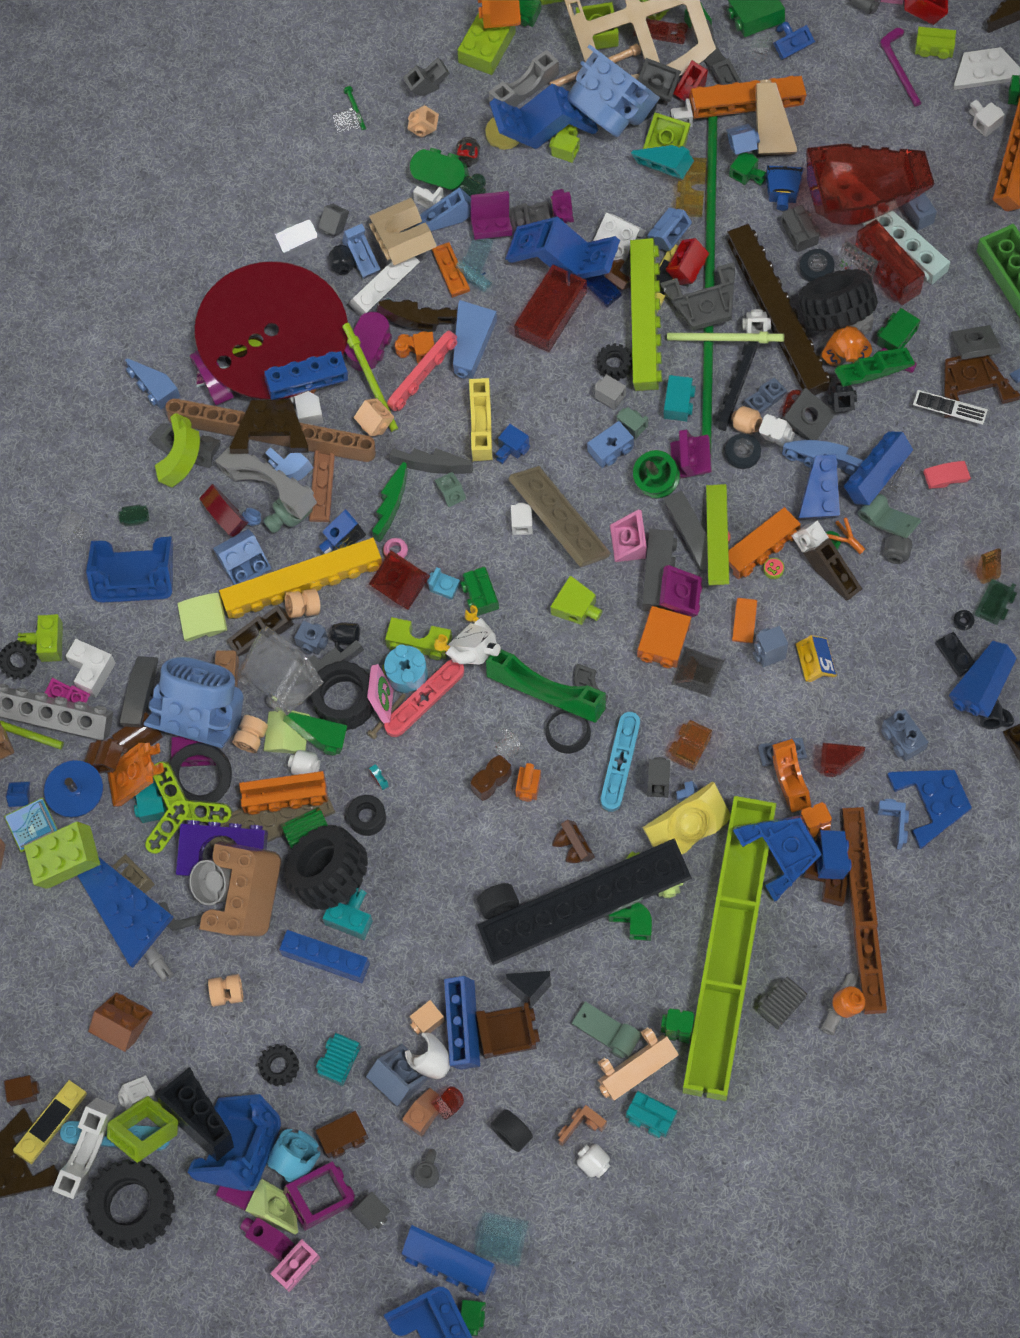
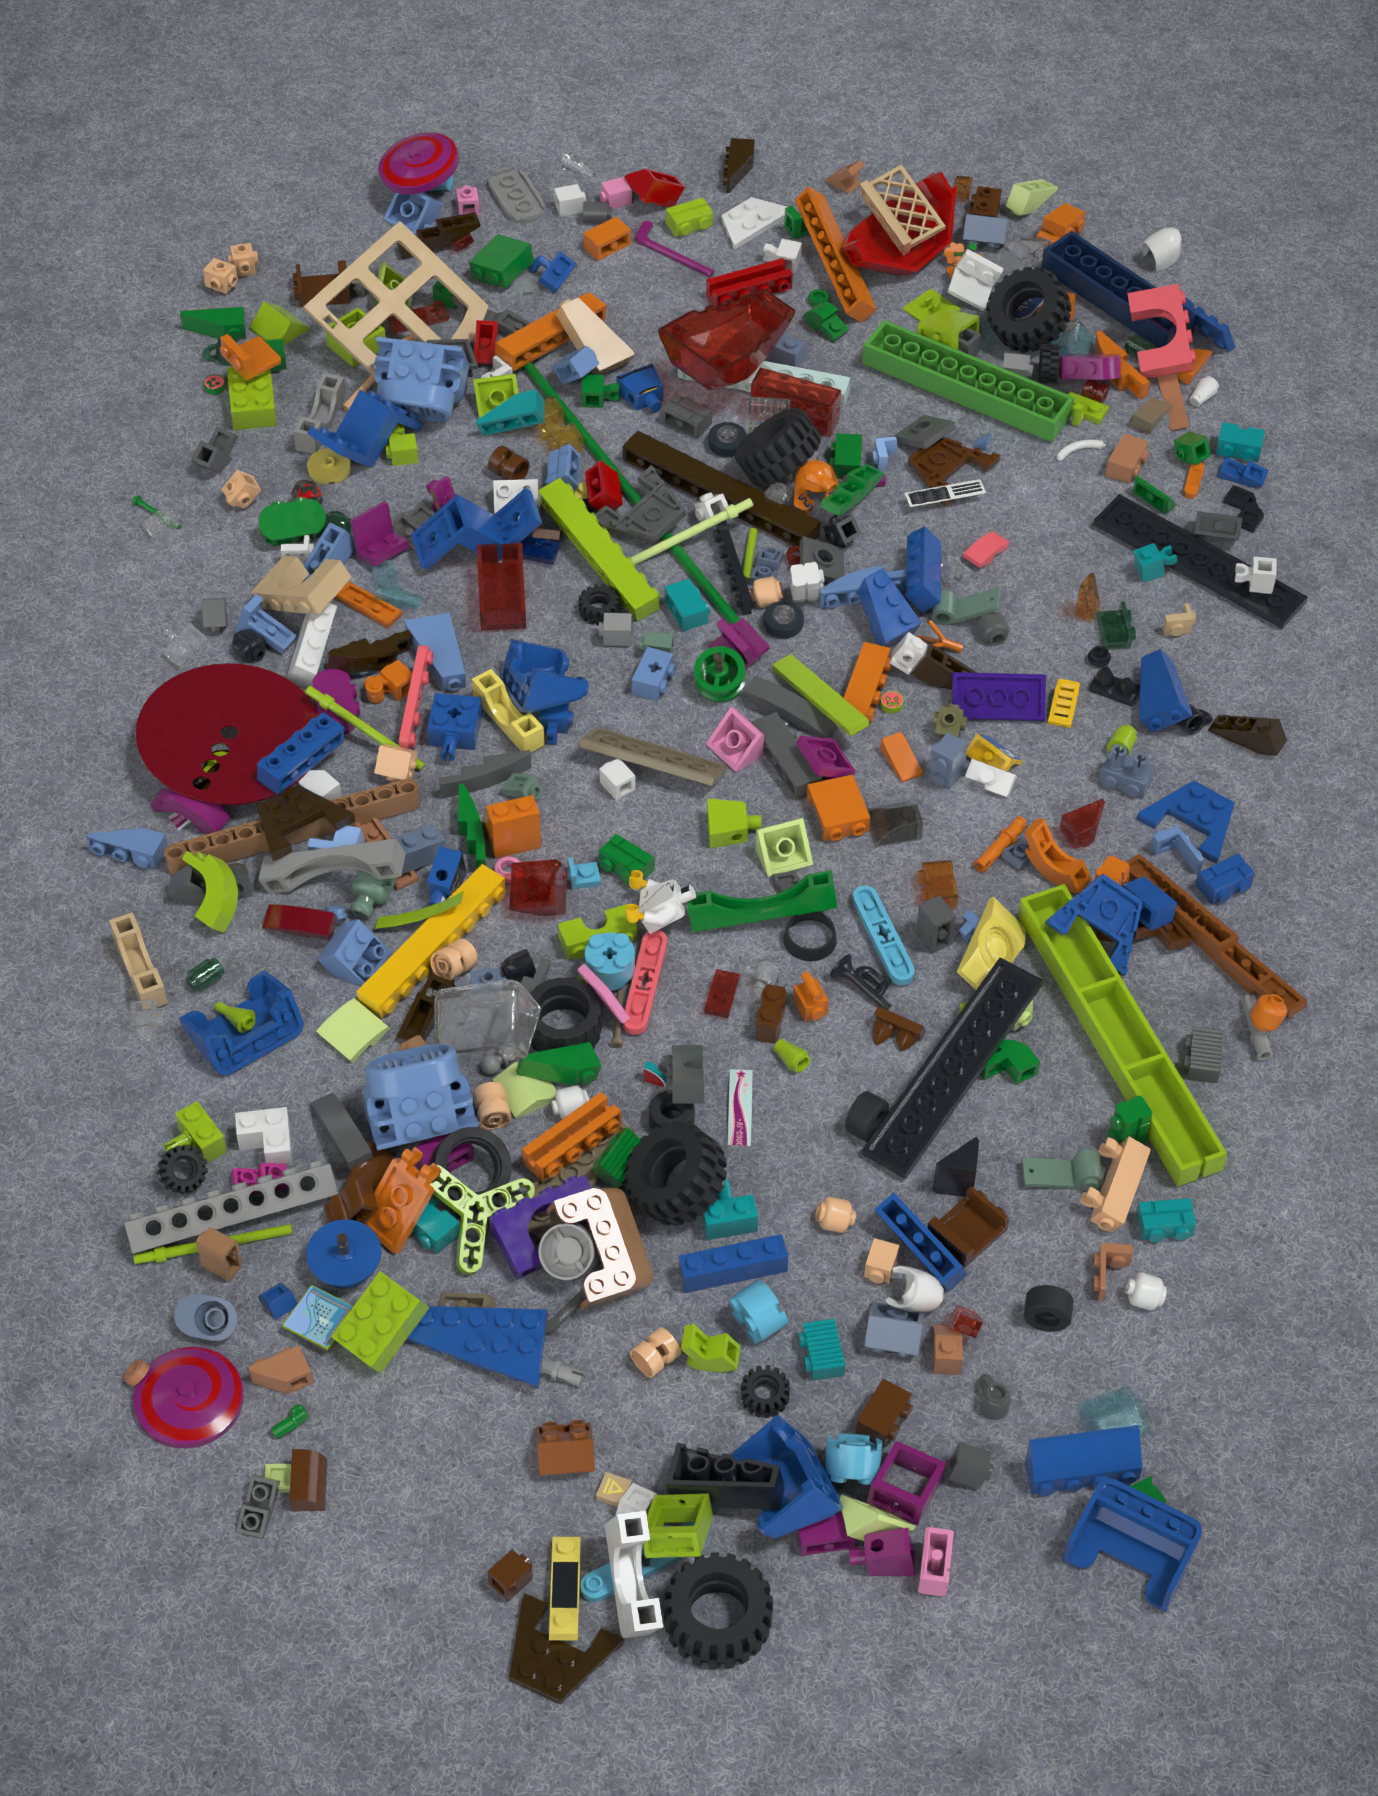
camera: 40 degrees left, 15 degrees down
none -> tan arch [109,912,168,1012]
none -> tile [203,374,226,395]
none -> lime cone [214,1001,256,1033]
none -> lime sticker [375,891,464,929]
none -> sand blue brick [393,824,446,874]
none -> blue brick [427,693,482,761]
none -> orange slope [482,795,541,859]
none -> reddish brown wheel [488,445,530,480]
none -> blue windscreen [500,639,589,713]
none -> orange brick [583,216,631,261]
none -> tan tile [596,1472,632,1507]
none -> dark grey arch [667,1045,704,1103]
none -> lime brick [681,1324,741,1373]
none -> clear red plate [704,969,740,1019]
none -> red brick [706,258,793,310]
none -> sticker [728,1069,753,1146]
none -> medium azure brick [729,1280,789,1345]
none -> lime bar [742,528,758,582]
none -> yellowish green slope [755,818,813,877]
none -> clear bracket [765,482,794,507]
none -> lime cone [774,1039,810,1073]
none -> green brick [802,301,849,343]
none -> green tile [808,289,829,307]
none -> light nougat head [815,1197,856,1233]
none -> black piece [830,954,892,1010]
none -> light blue bracket [871,437,897,472]
none -> olive brick [932,704,967,738]
none -> dark purple tile [952,672,1046,722]
none -> white tile [963,759,1017,798]
none -> orange pin [973,816,1028,873]
none -> yellow slope [1048,679,1080,728]
none -> lime brick [1107,725,1137,755]
none -> blue brick [1195,854,1254,904]

